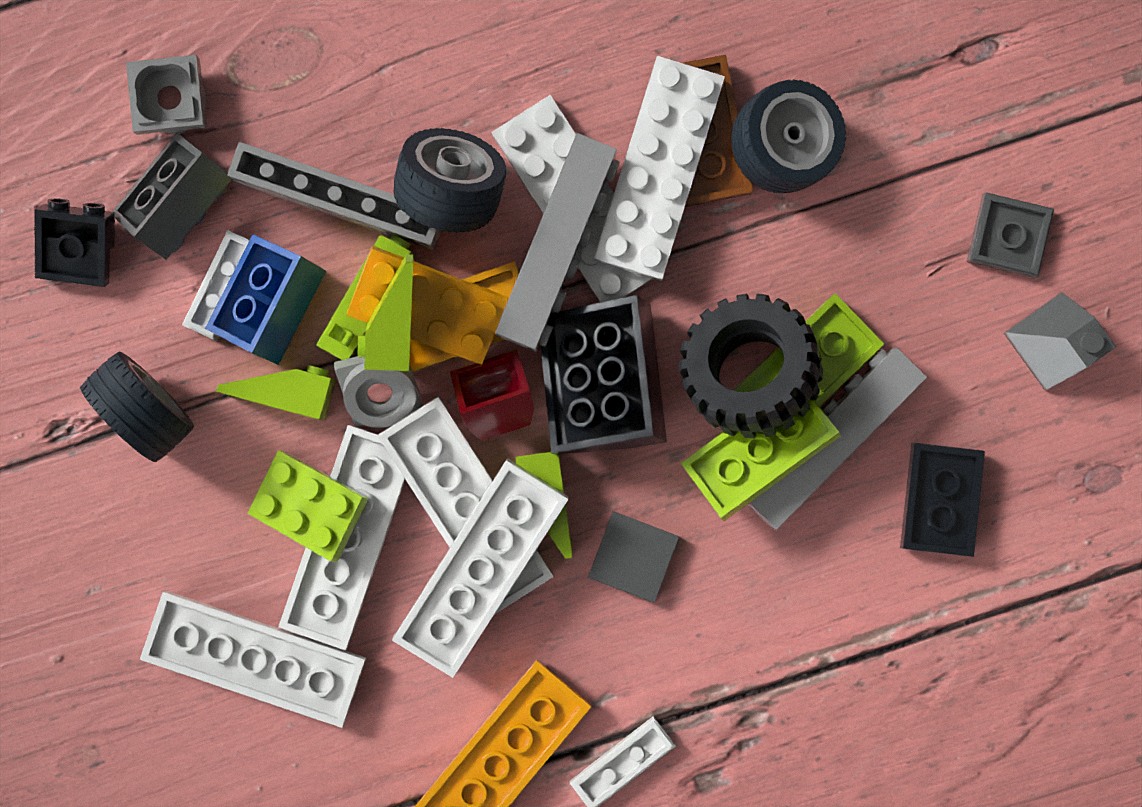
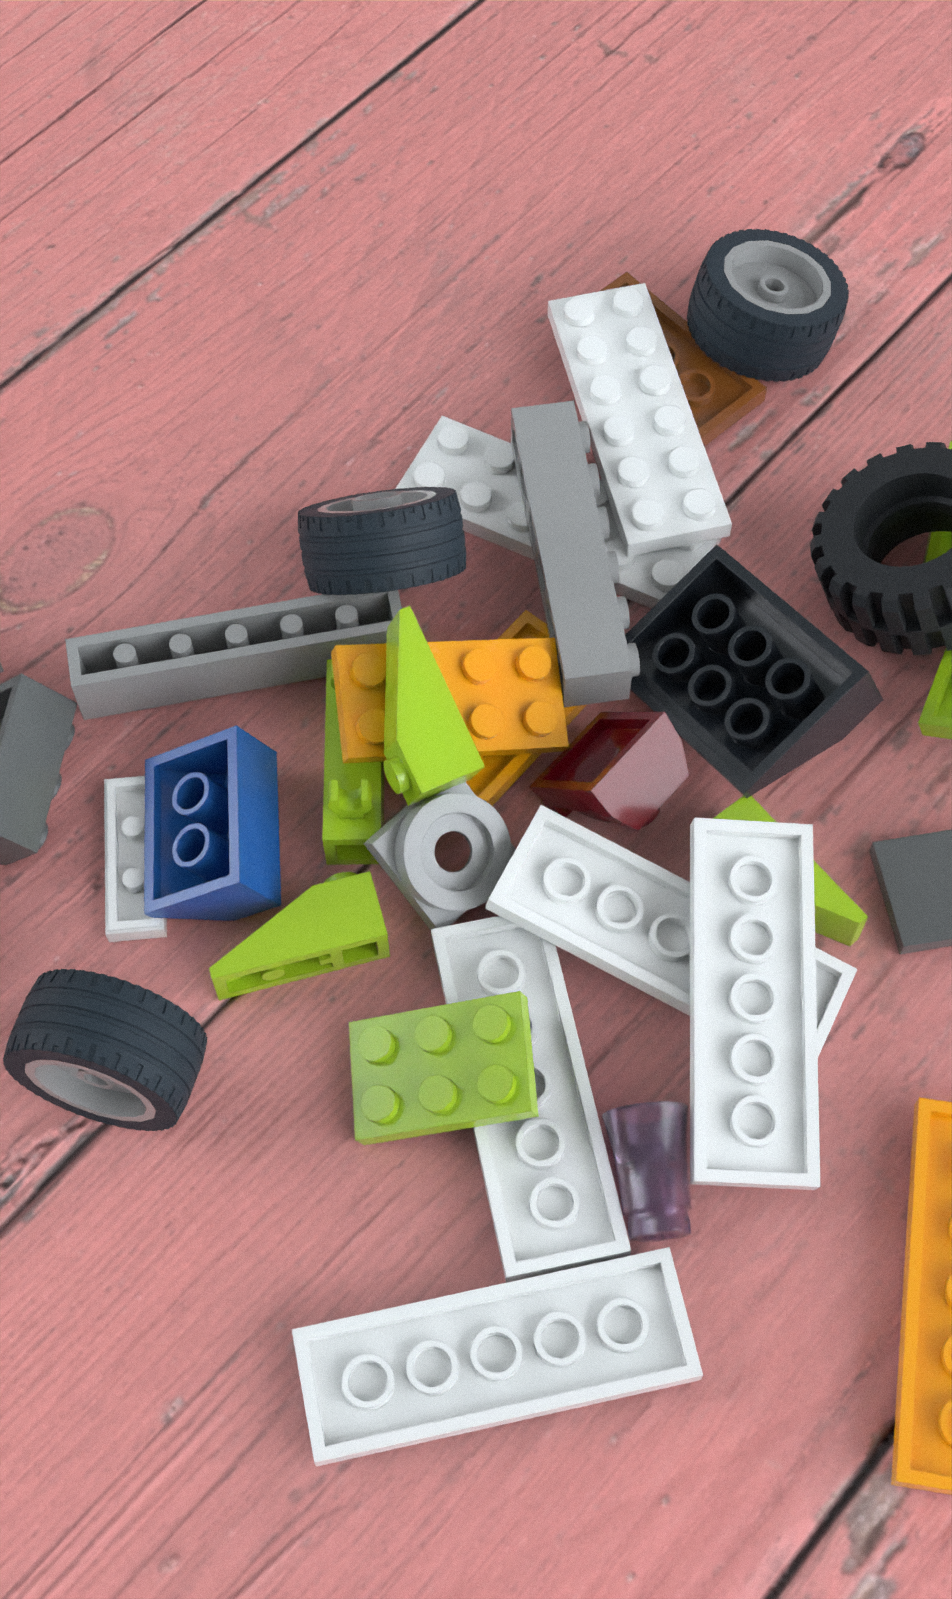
camera: 35 degrees left, 25 degrees down
none -> clear purple plant [602,1101,692,1242]

